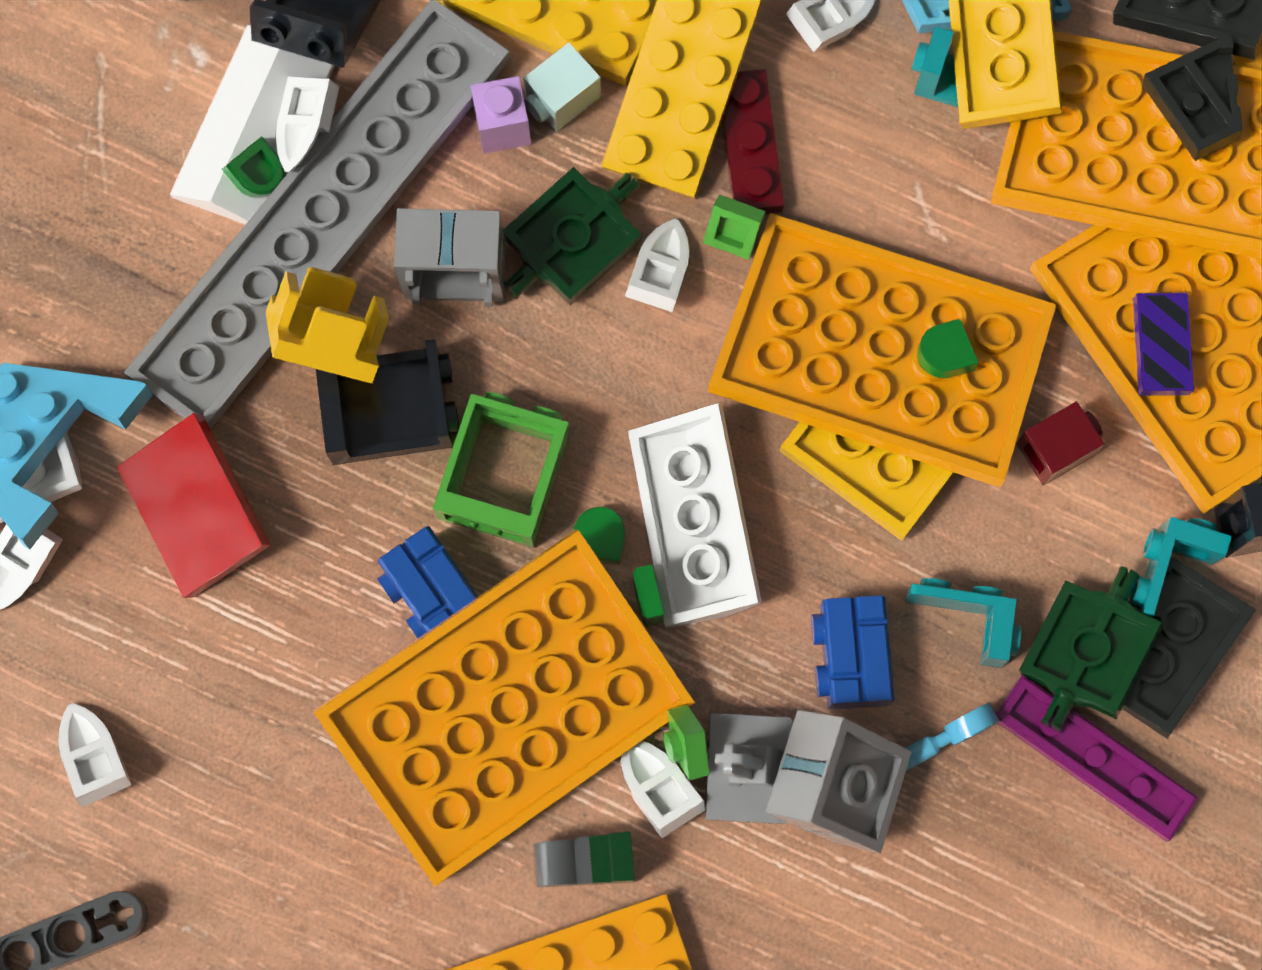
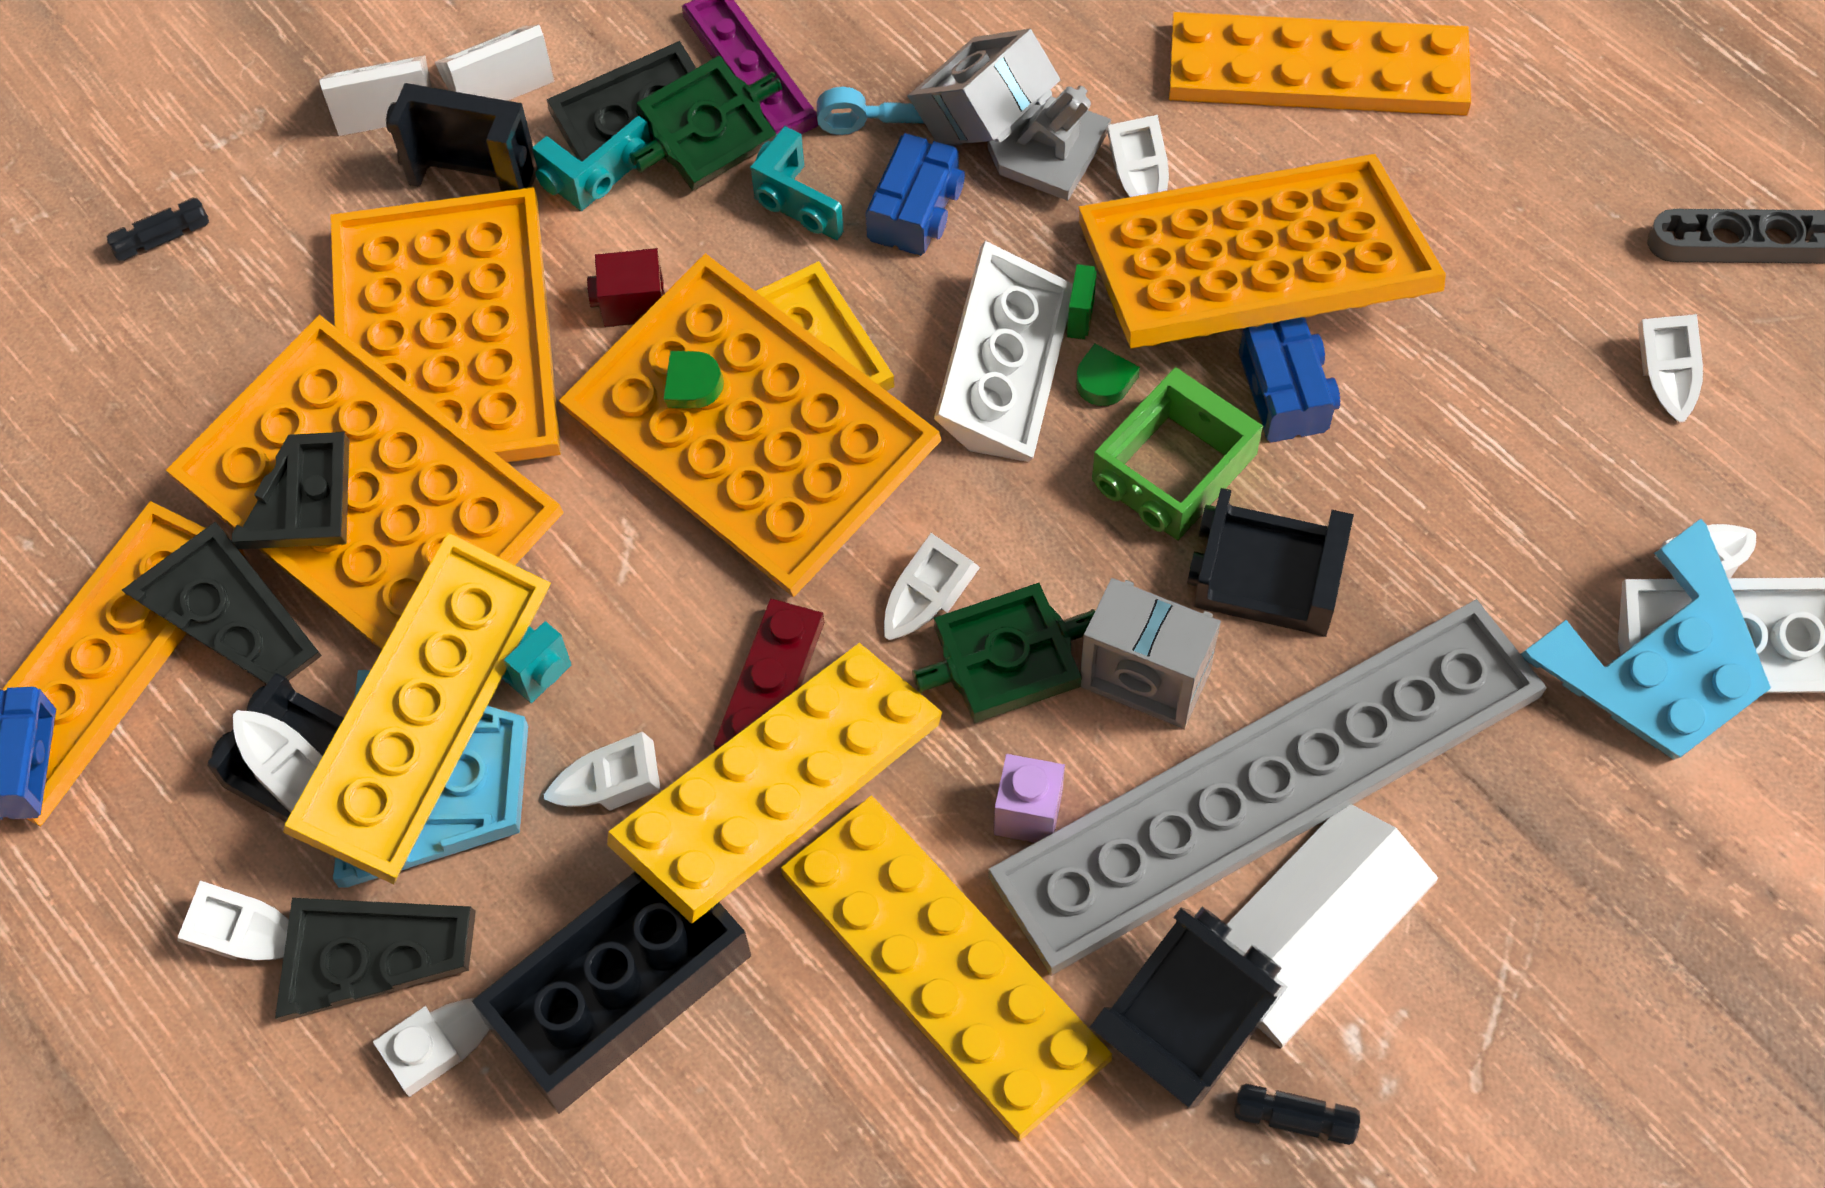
camera: 155 degrees left, 15 degrees down
tile [117,413,271,598] -> none
green tile [222,136,284,198] -> none
yellow panel [266,267,389,383] -> none
white plate [276,77,339,173] -> none
light aqua brick [523,43,601,132] -> none
leg [533,832,635,887] -> none
bright green plate [663,705,709,780] -> none
bright green plate [703,194,766,260] -> none
dark purple tile [1133,293,1194,396] -> none

